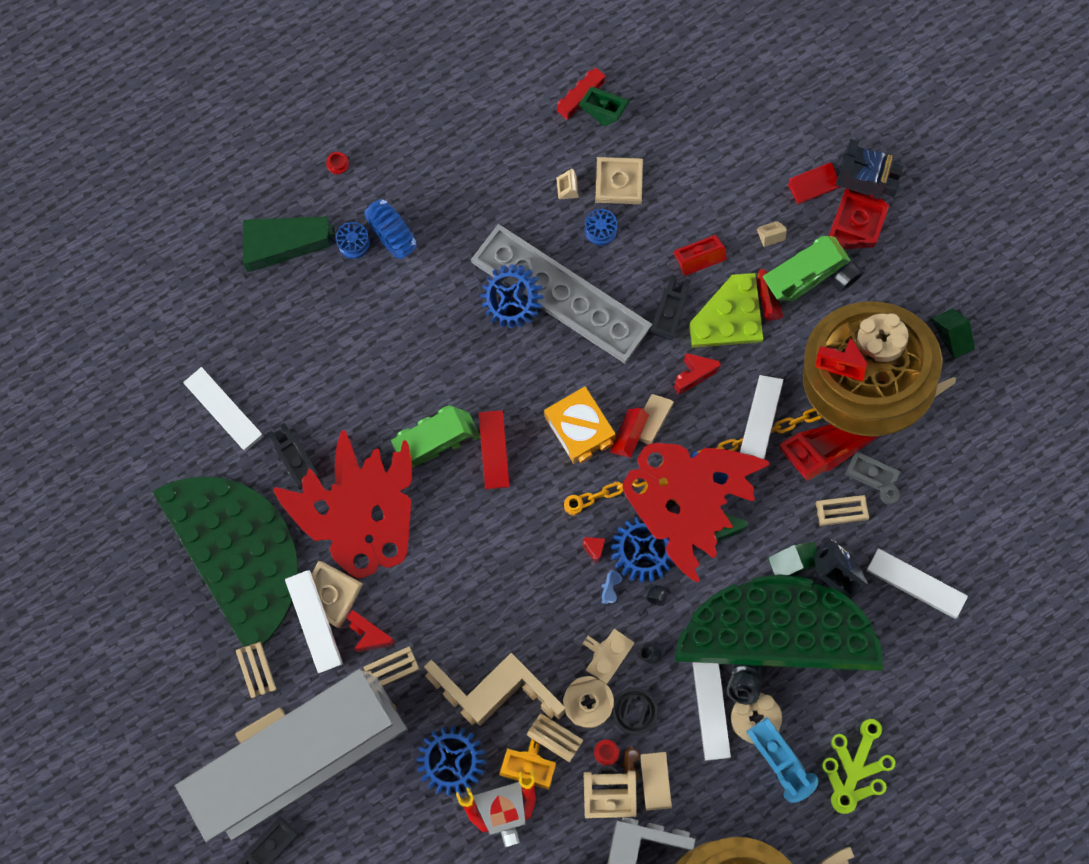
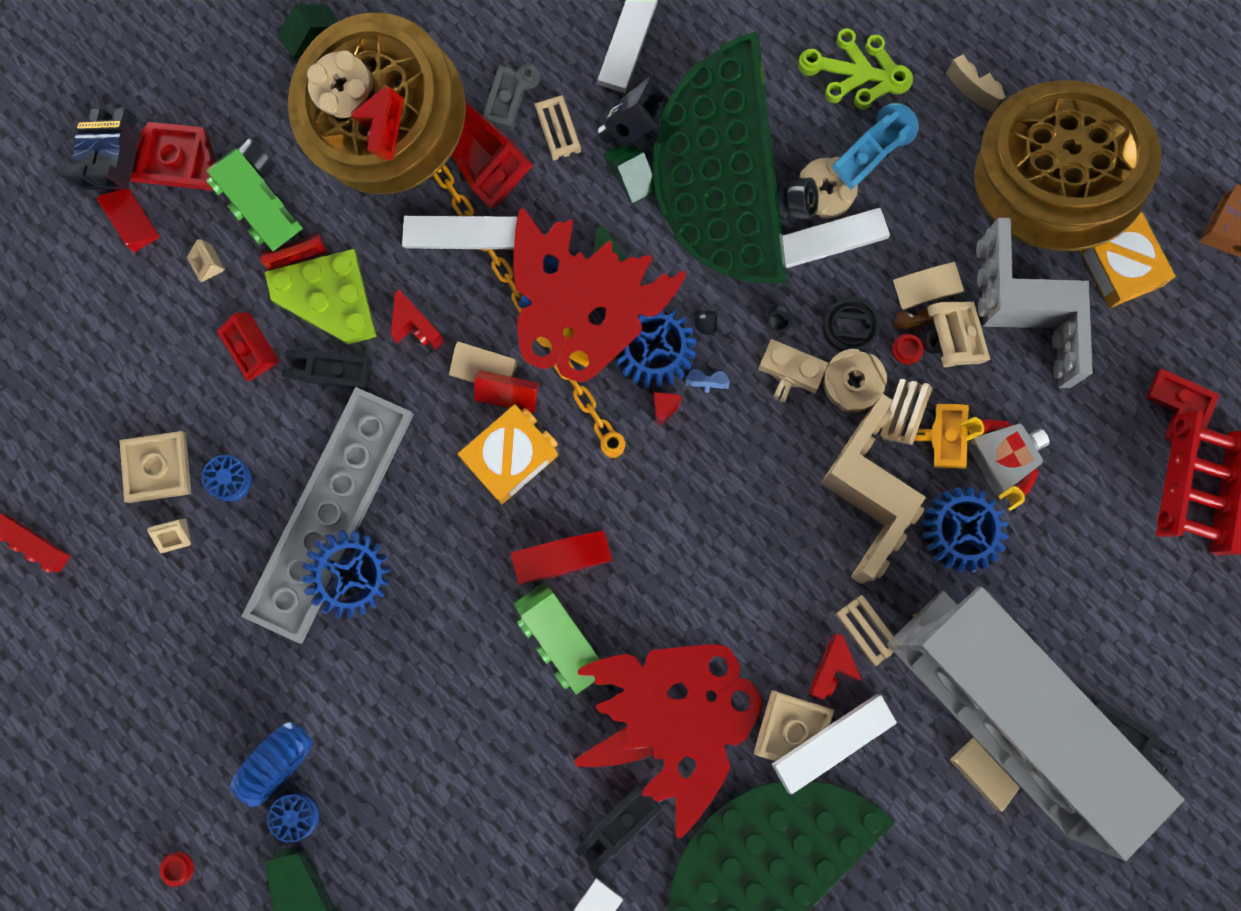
camera: 105 degrees left, 5 degrees up
tan tile [236,642,276,698] -> none
dark green slope [579,87,630,126] -> none

